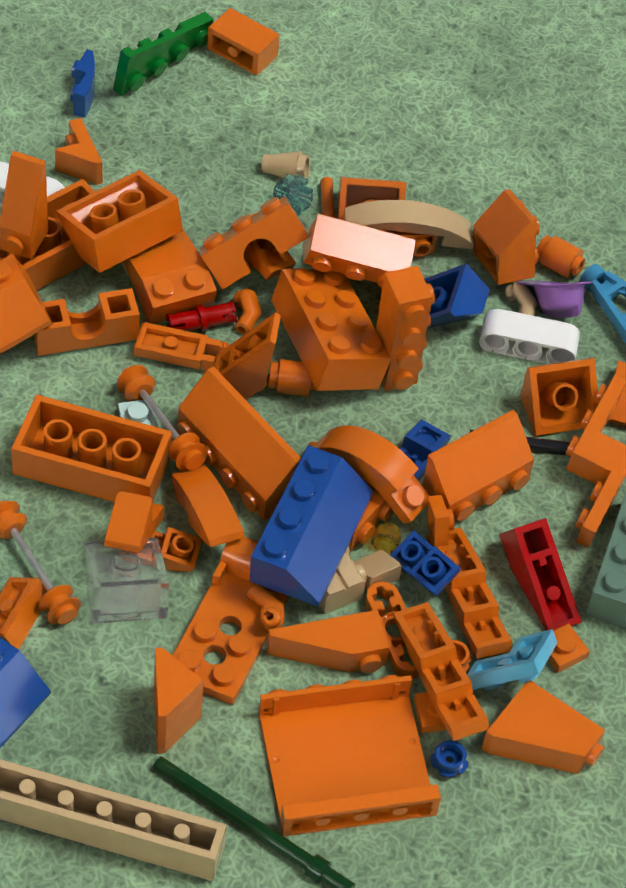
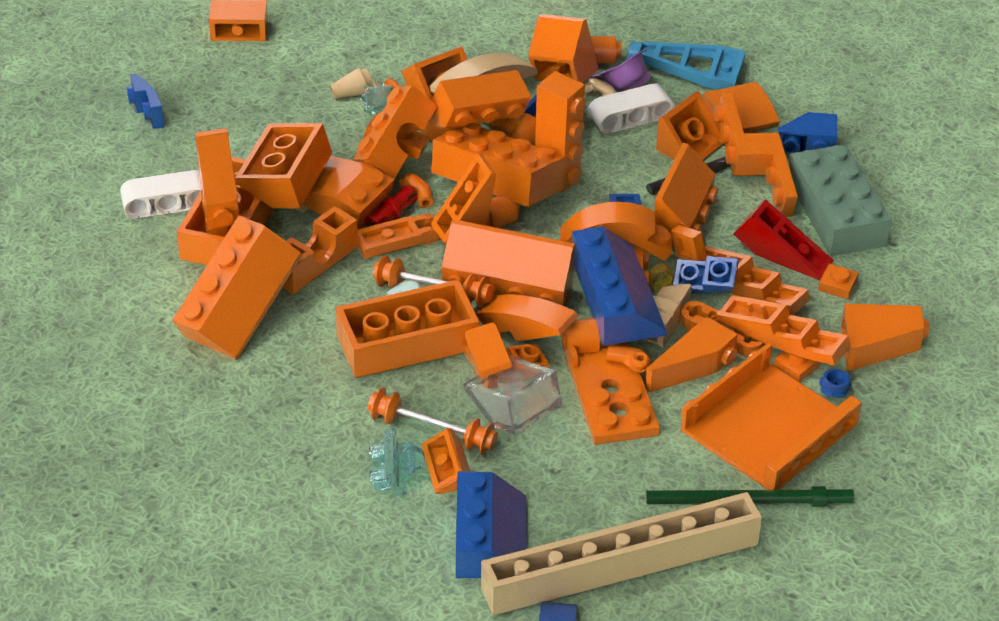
camera: 30 degrees left, 10 degrees down
orange slope [55,118,103,185] -> none
green wing [113,12,214,96] -> none
orange slope [154,648,204,754] -> none
medium azure plate [467,629,558,691] -> none

